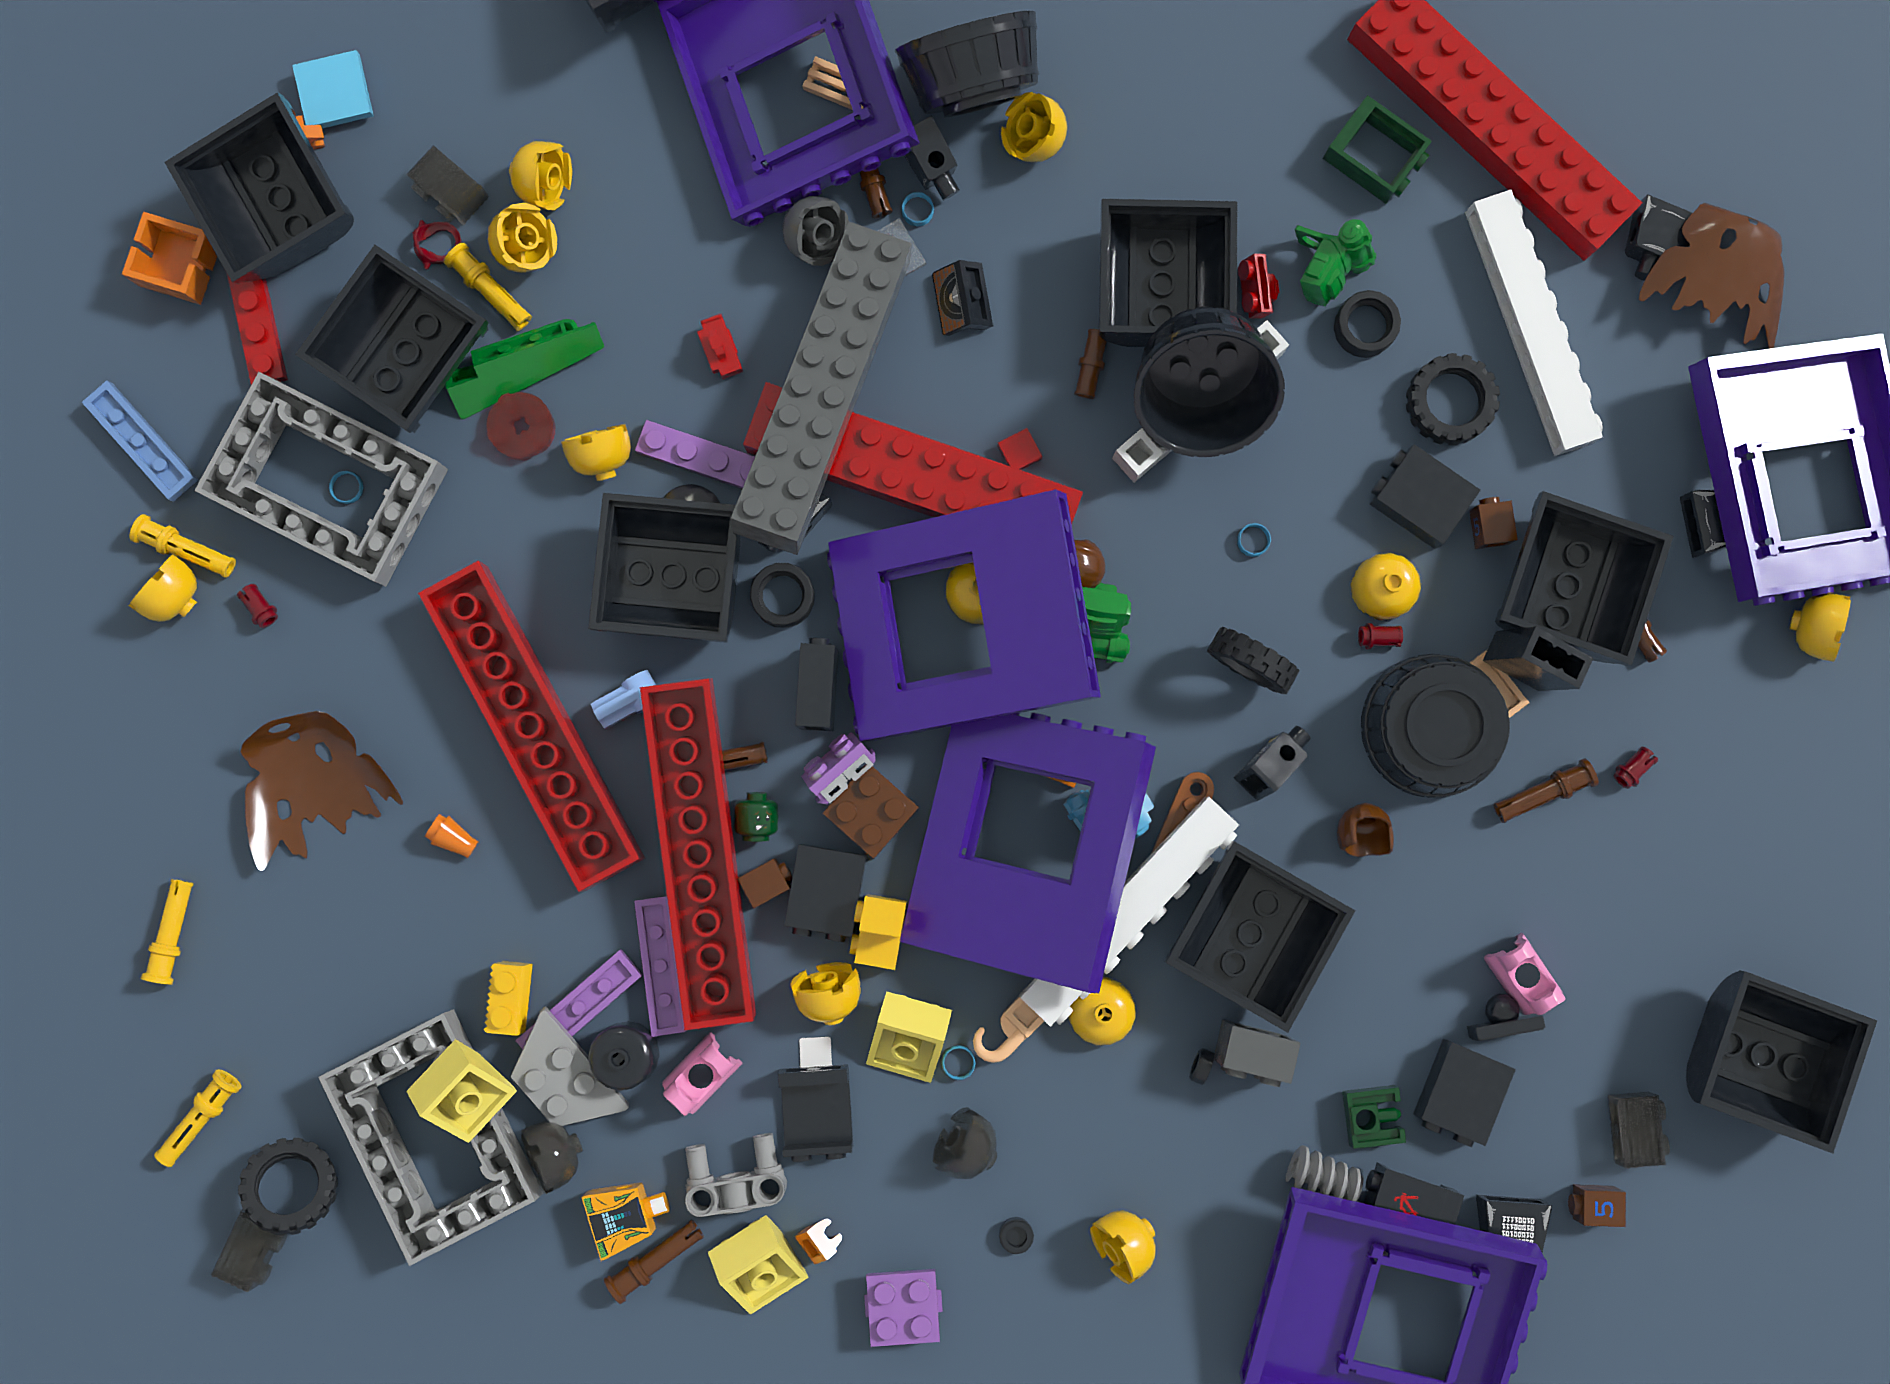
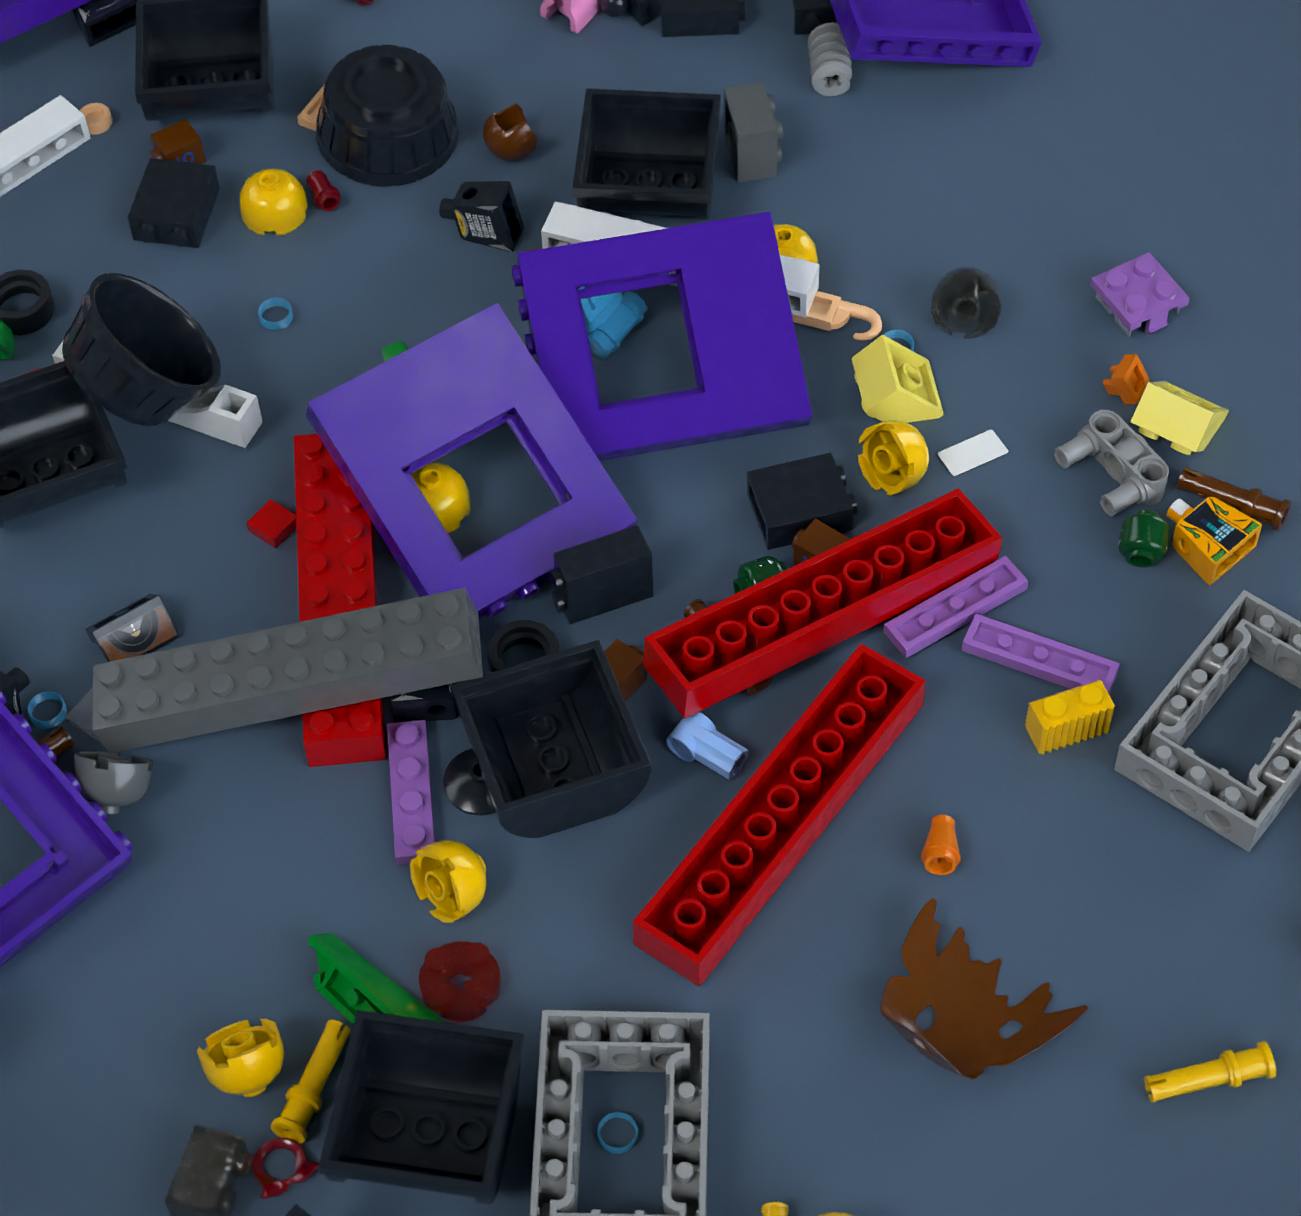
camera: 110 degrees left, 30 degrees down
dark red pin [237,584,278,628] -> none
light yellow slope [406,1039,517,1143] -> none
yellow cylinder [509,141,572,210] -> none
light grey wing [511,1006,629,1128] -> none
clear smoke cylinder [520,1121,583,1195] -> none
black head [588,1021,660,1091] -> none
bright pink piece [662,1032,743,1116] -> none
red piece [697,314,743,379] -> none
black panel [778,1064,853,1162] -> none
medium lavender piece [801,732,875,804] -> none
reddish brown brick [823,764,919,859] -> none
yellow brick [849,894,907,970] -> none
black tile [999,1217,1034,1254] -> none
reddish brown pin [1074,329,1107,399] -> none
yellow cylinder [1090,1210,1156,1284] -> none
black tile [1189,1048,1215,1085] -> none
black tyre [1207,627,1300,694] -> none
dark green brick [1342,1085,1406,1149] -> none
black tyre [1406,353,1500,445] -> none
black brick [1483,627,1593,691] -> none
reddish brown pin [1493,758,1599,823] -> none
none -> light nougat tile [80,103,113,135]
none -> reddish brown brick [604,639,647,702]
none -> dark green head [1118,510,1170,568]

